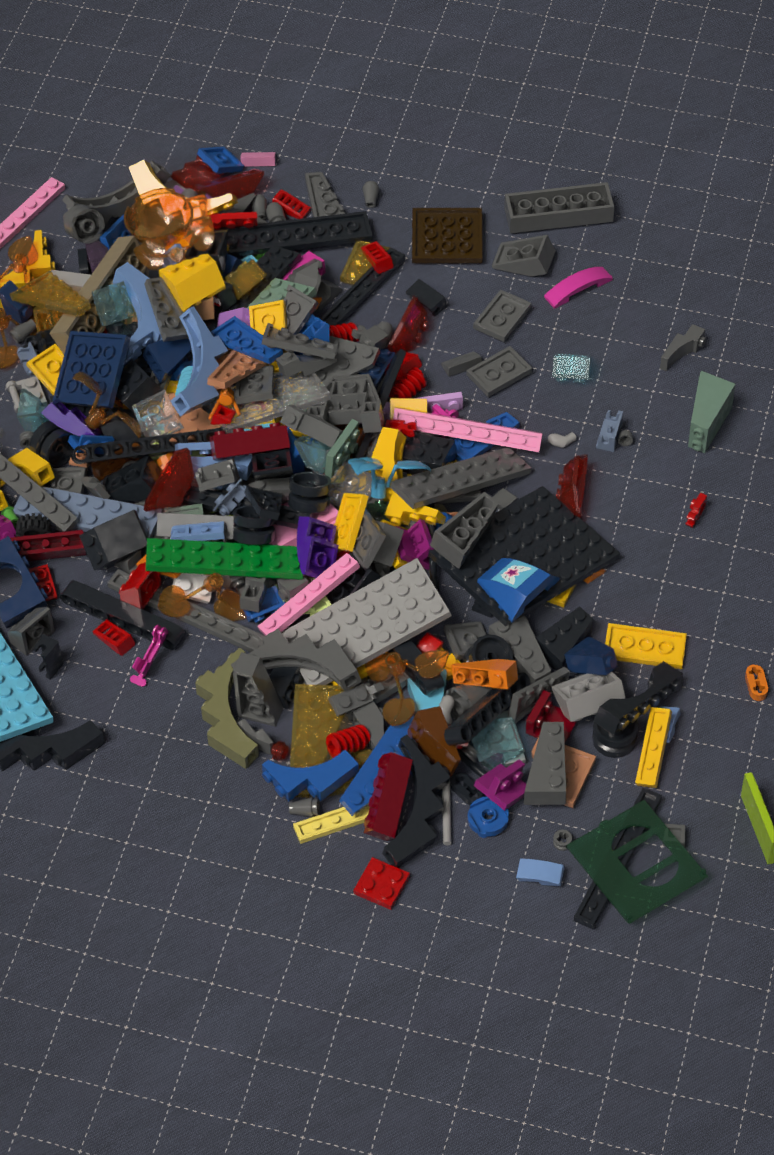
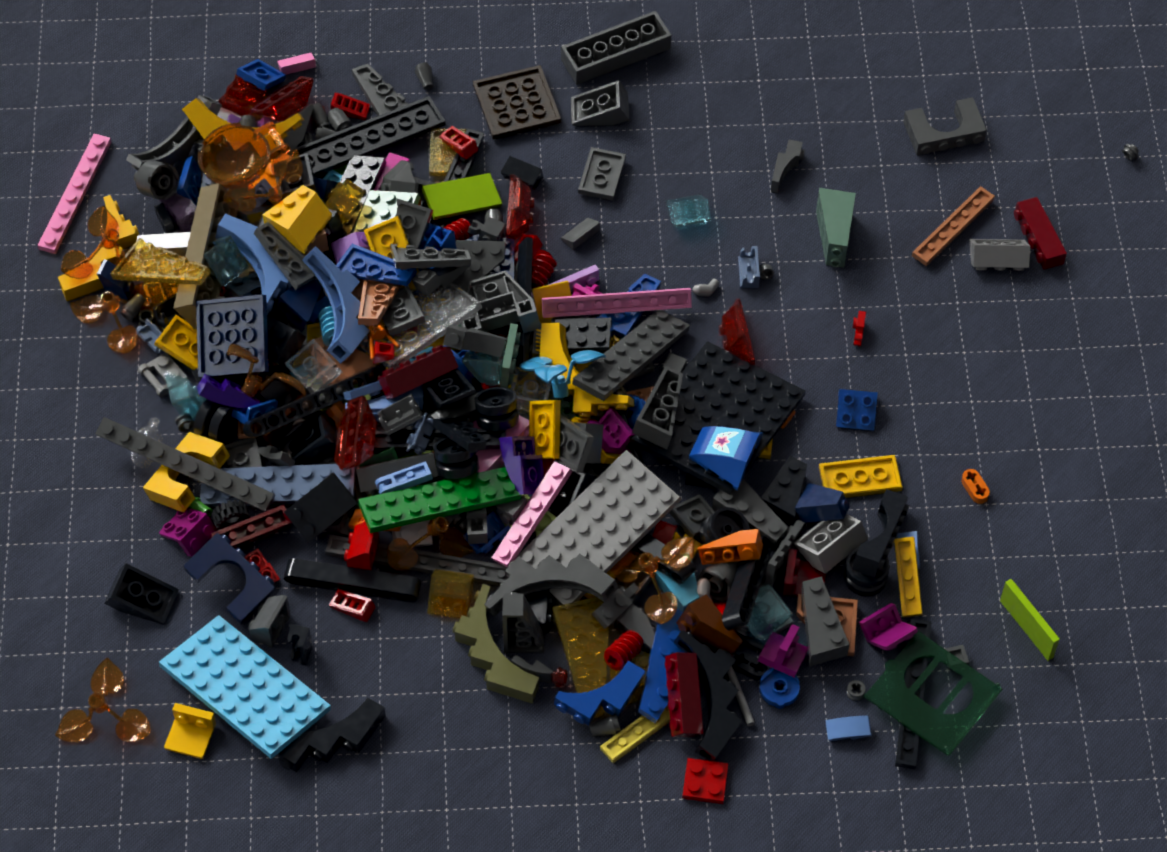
camera: 20 degrees left, 5 degrees up
dark pink piece [130,625,169,687] -> none
red hinge [208,212,258,230] -> none
red plate [384,420,418,437] -> none
dark grey plate [466,346,532,397] -> none
dark pink slope [544,267,613,309] -> none
none -> lime tile [422,173,502,220]
none -> clear yellow slope [427,569,474,618]
none -> blue bracket [836,389,878,430]
none -> magenta bracket [859,603,918,650]

